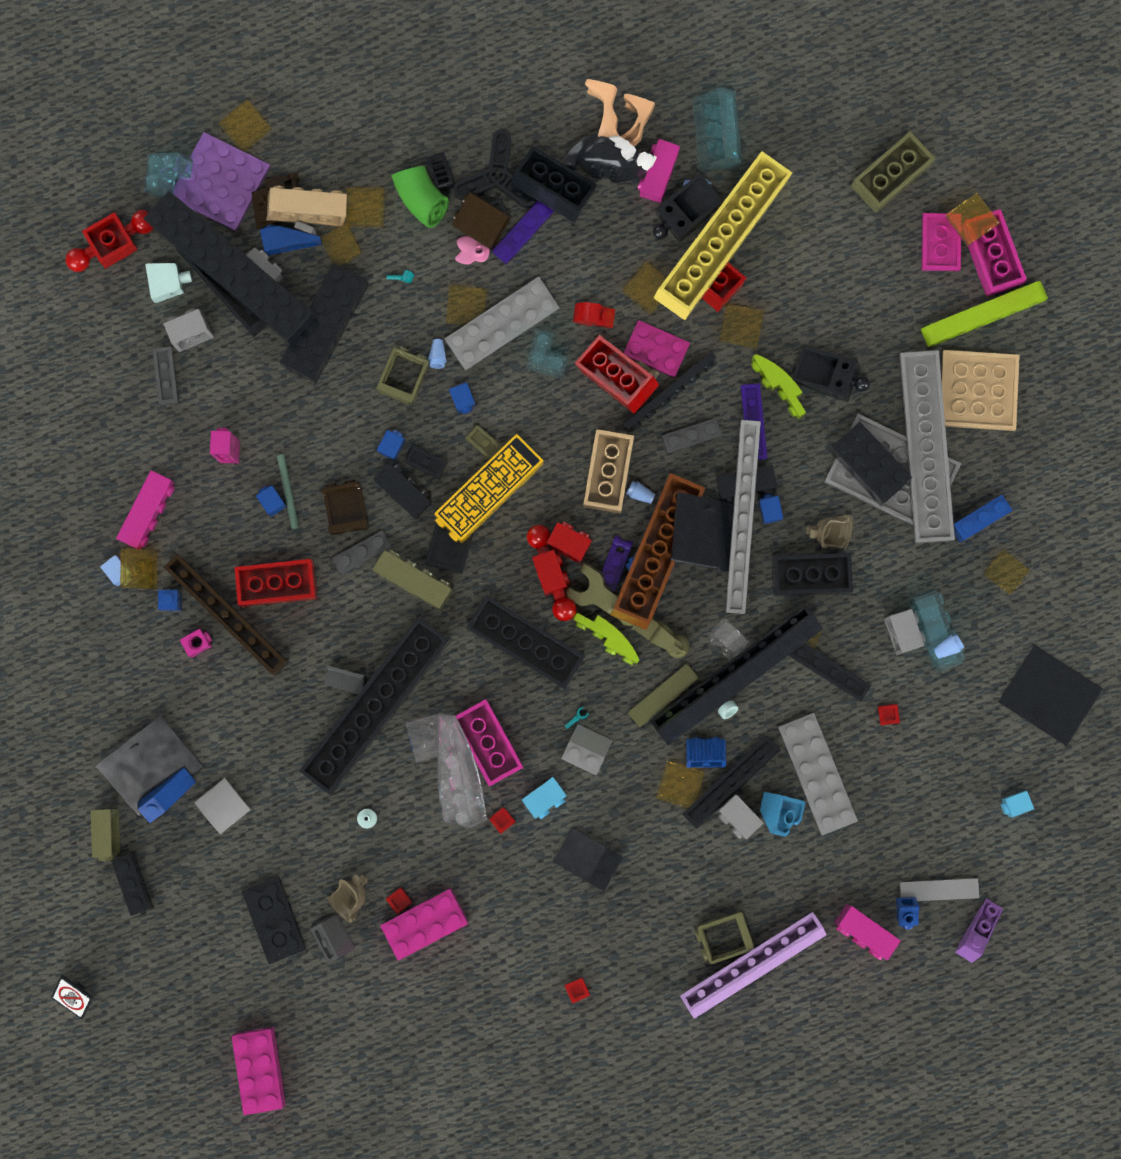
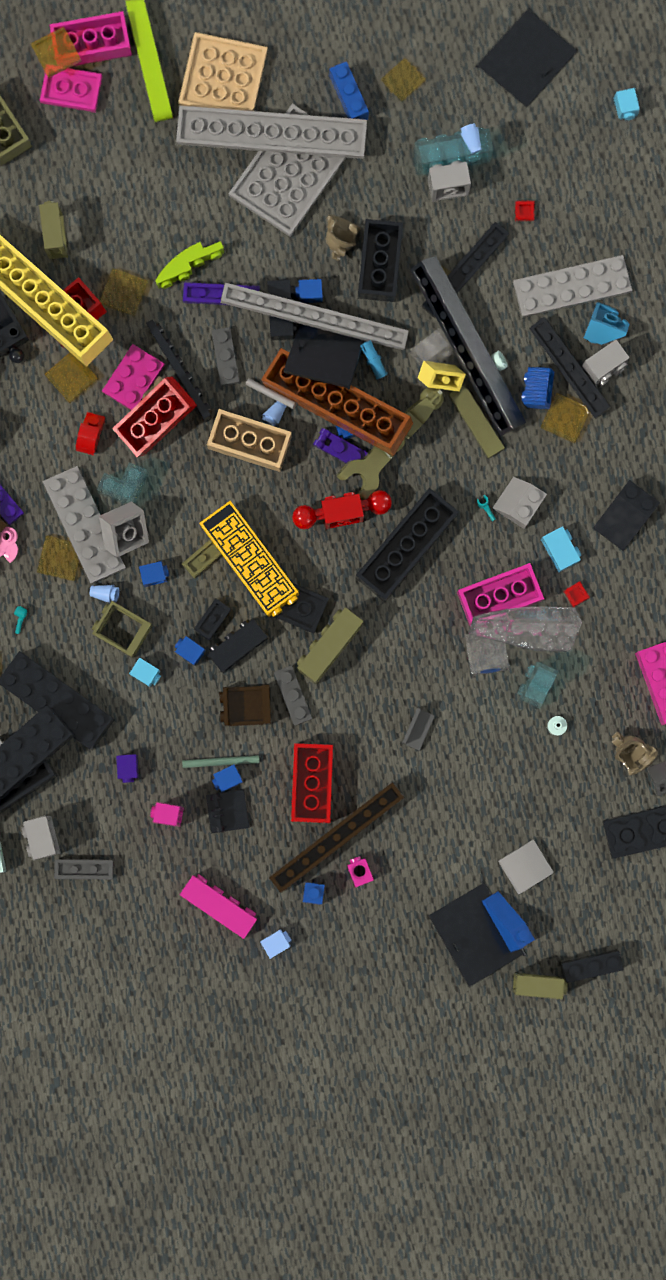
camera: 85 degrees left, 0 degrees up
clear yellow tile [120,548,157,590] -> none
black brick [299,617,450,795] -> none
red tile [386,887,413,914] -> none
red brick [547,522,592,565] -> none
lime slope [573,613,639,665] -> none
black slope [792,345,870,402] -> none
black brick [829,422,913,506] -> none
none -> olive window [39,201,68,259]
none -> light grey brick [99,502,149,557]
none -> dark purple brick [116,754,139,783]
none -> medium azure brick [129,658,161,687]
none -> black hinge [206,790,249,834]
none -> light grey bar [246,378,297,409]
none -> dark azure pin [360,340,387,379]
none -> light yellow brick [418,361,466,392]
none -> clear light blue brick [517,661,558,709]

